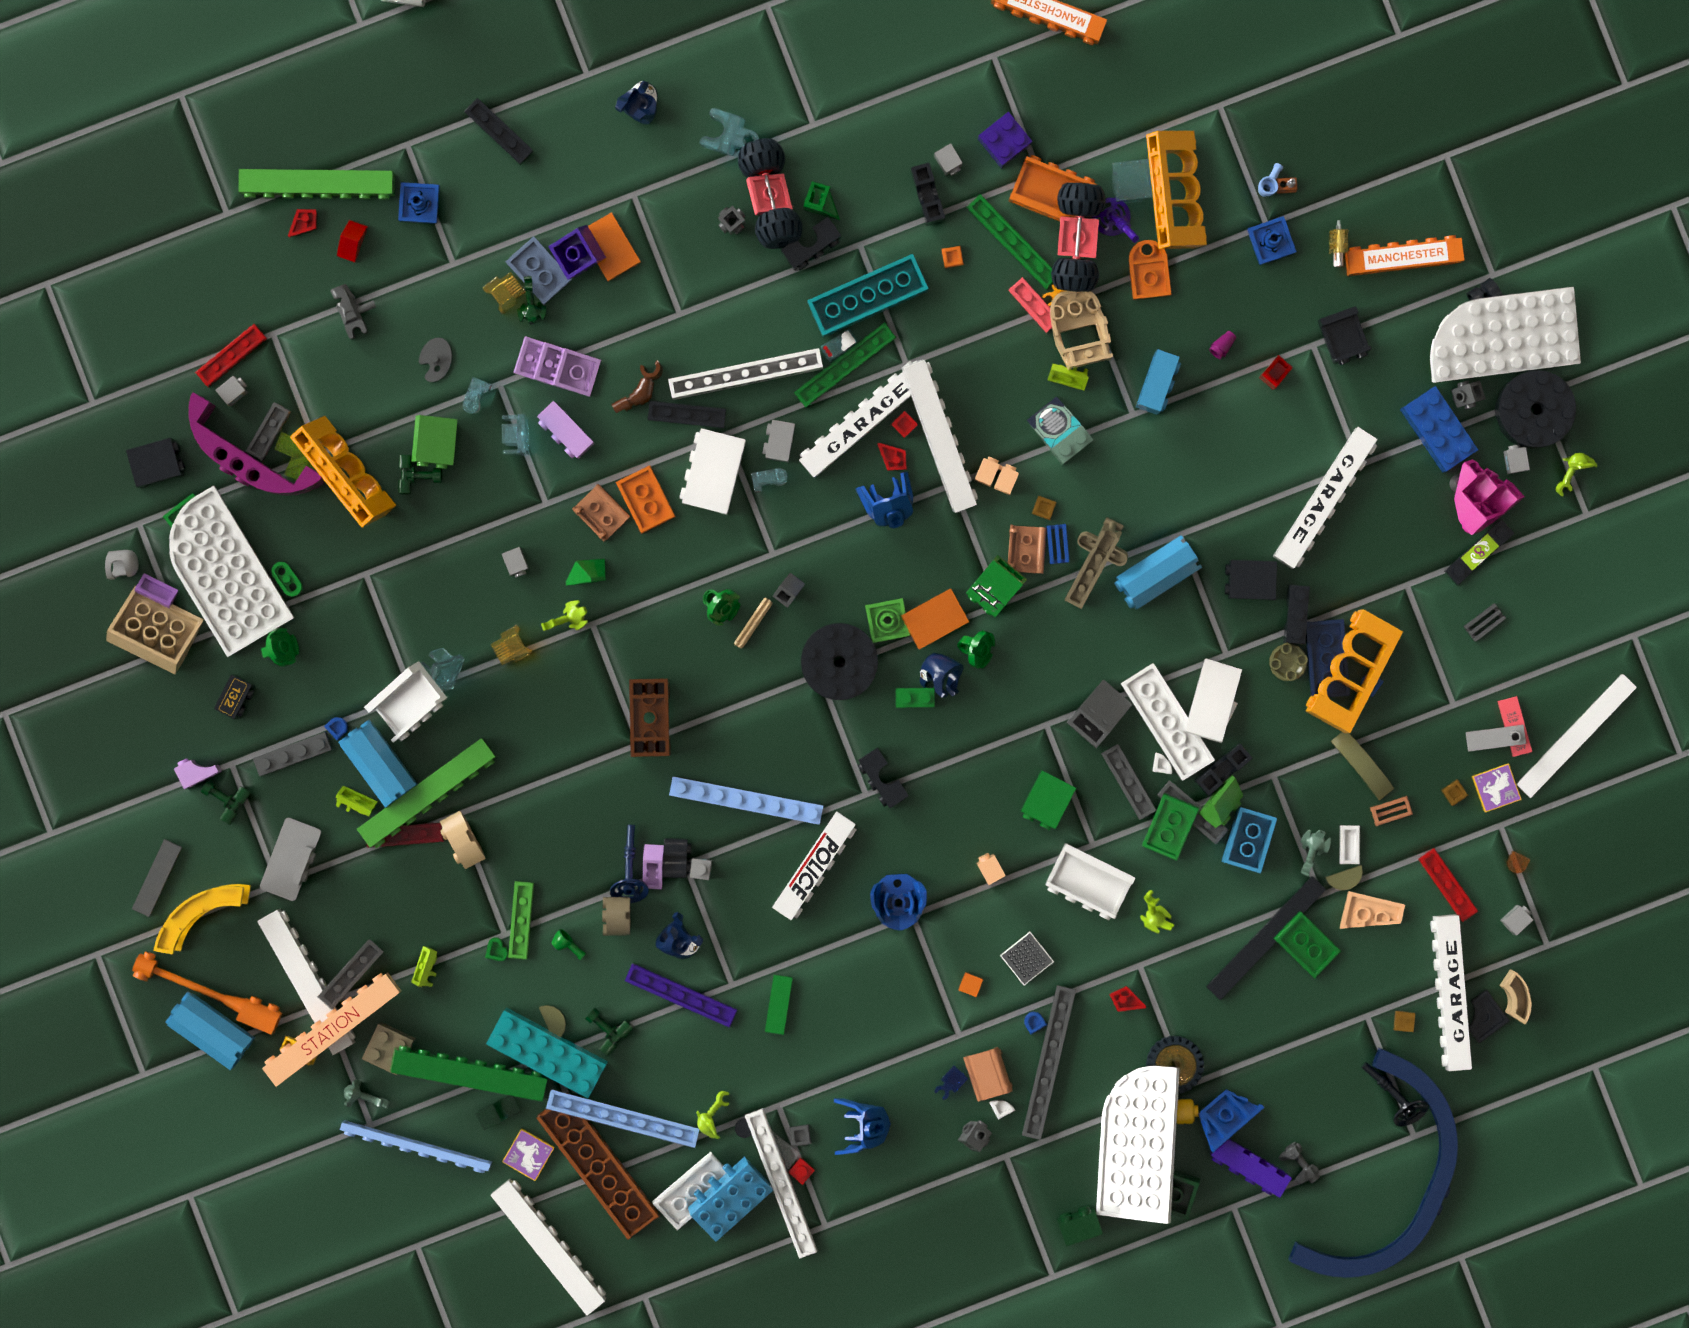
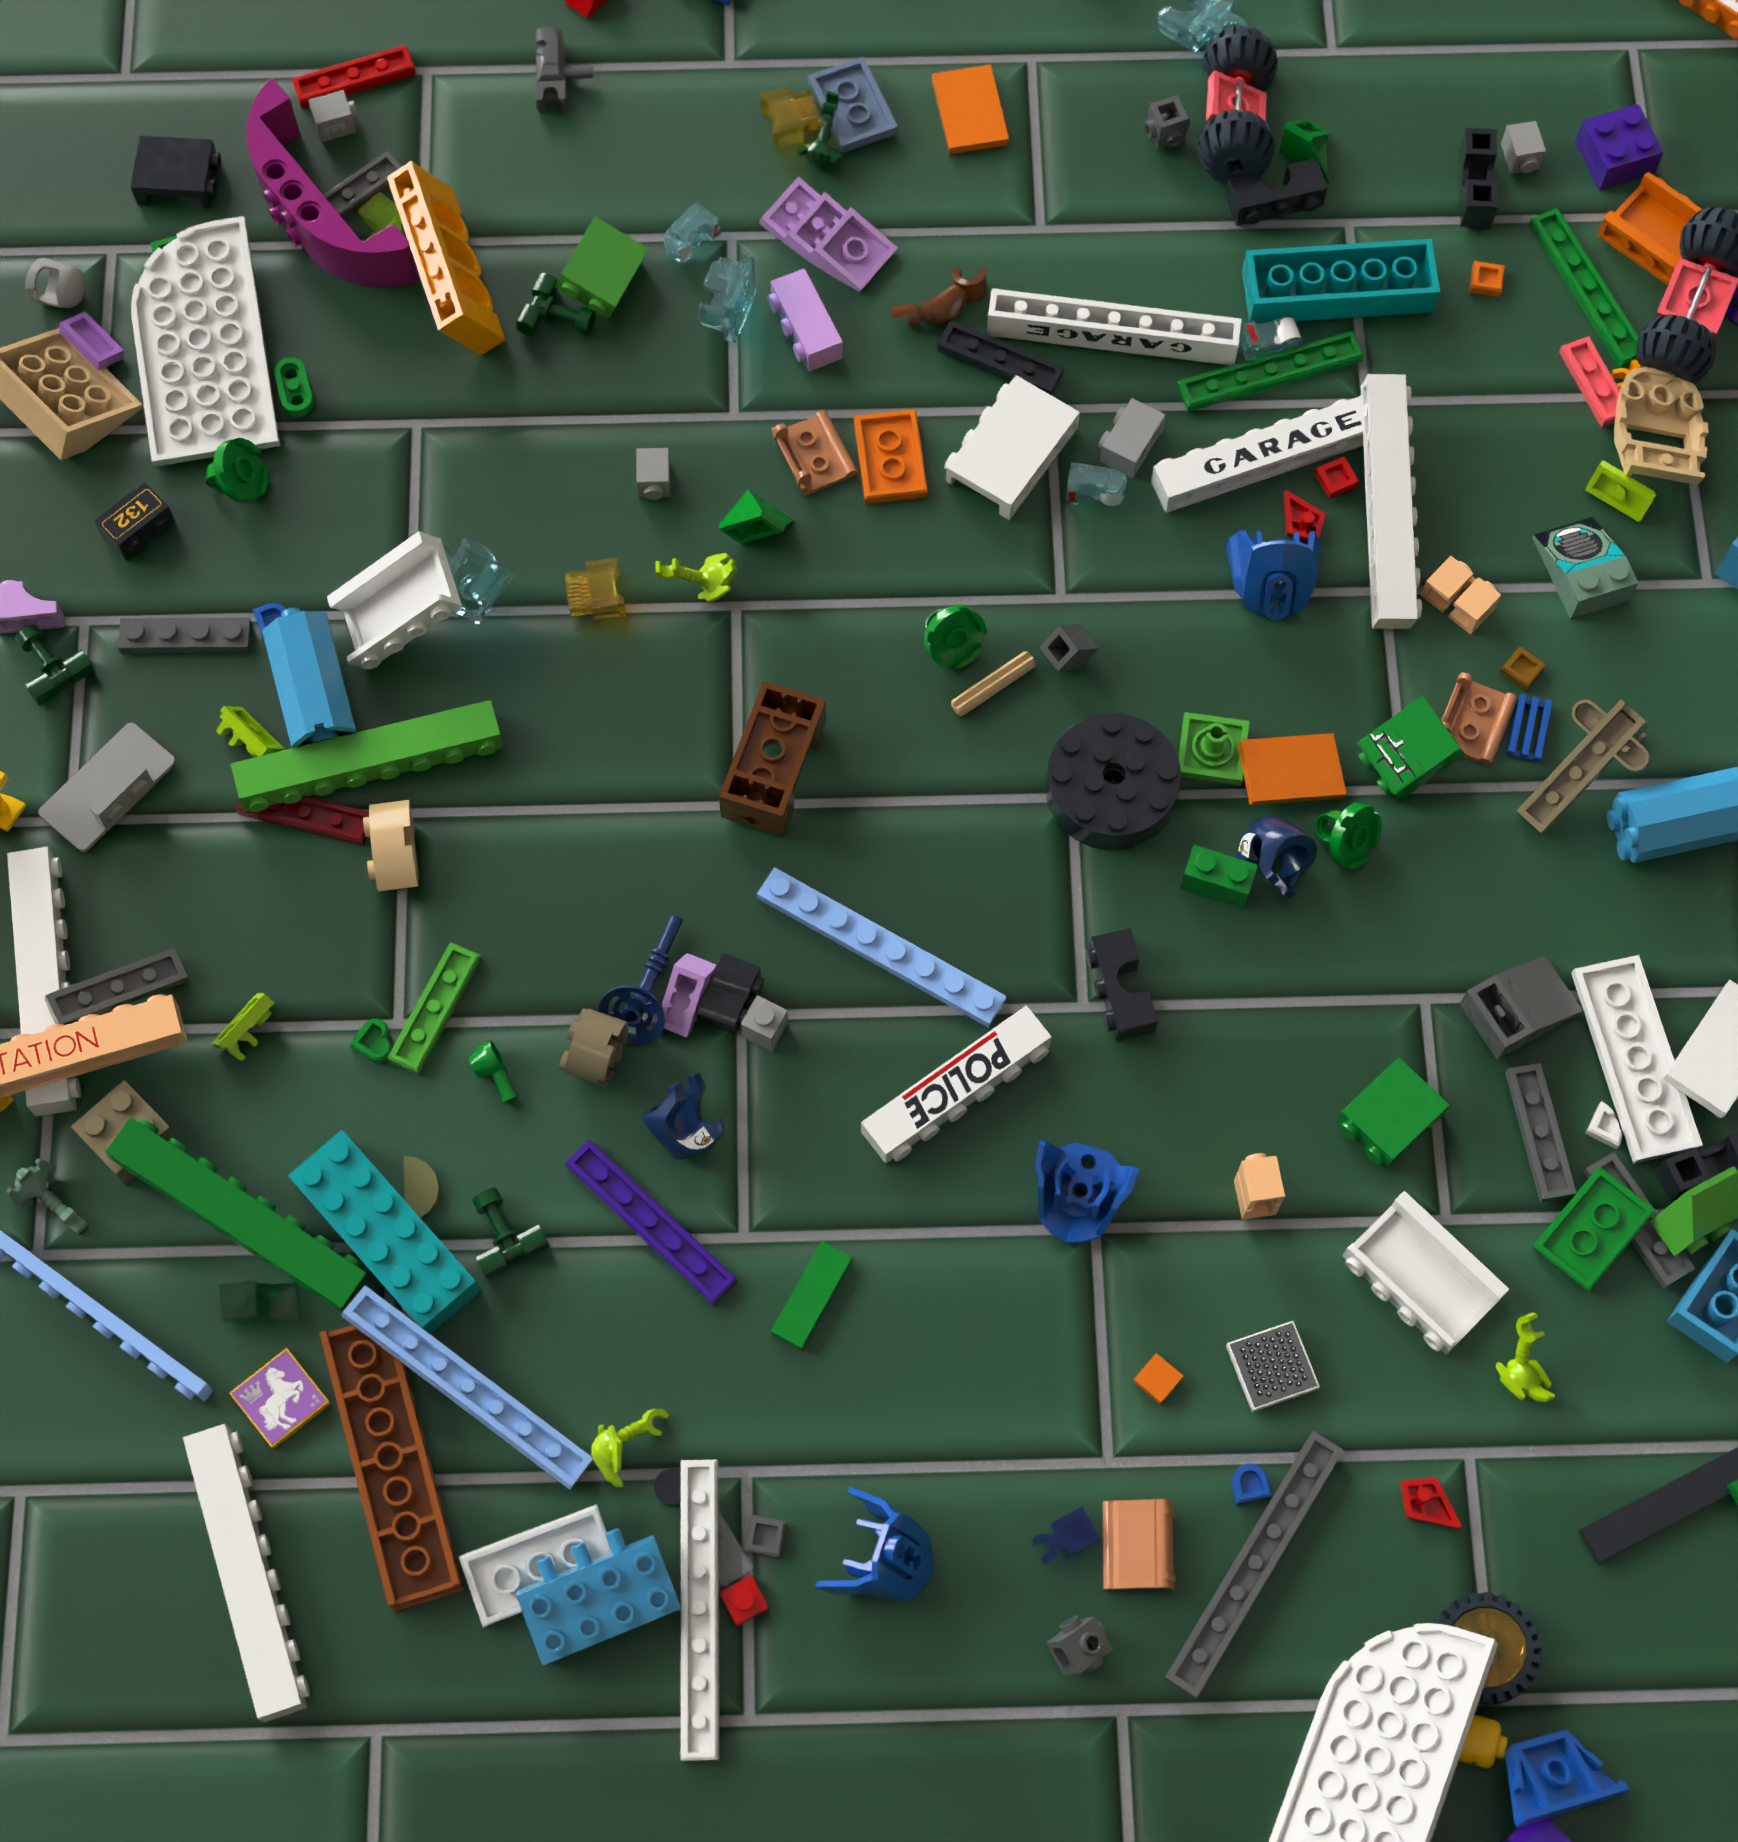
camera: 20 degrees right, 20 degrees down
dark grey piece [419,338,452,382] -> none
dark purple brick [548,225,606,280] -> none
white tile [989,1100,1015,1120] -> none

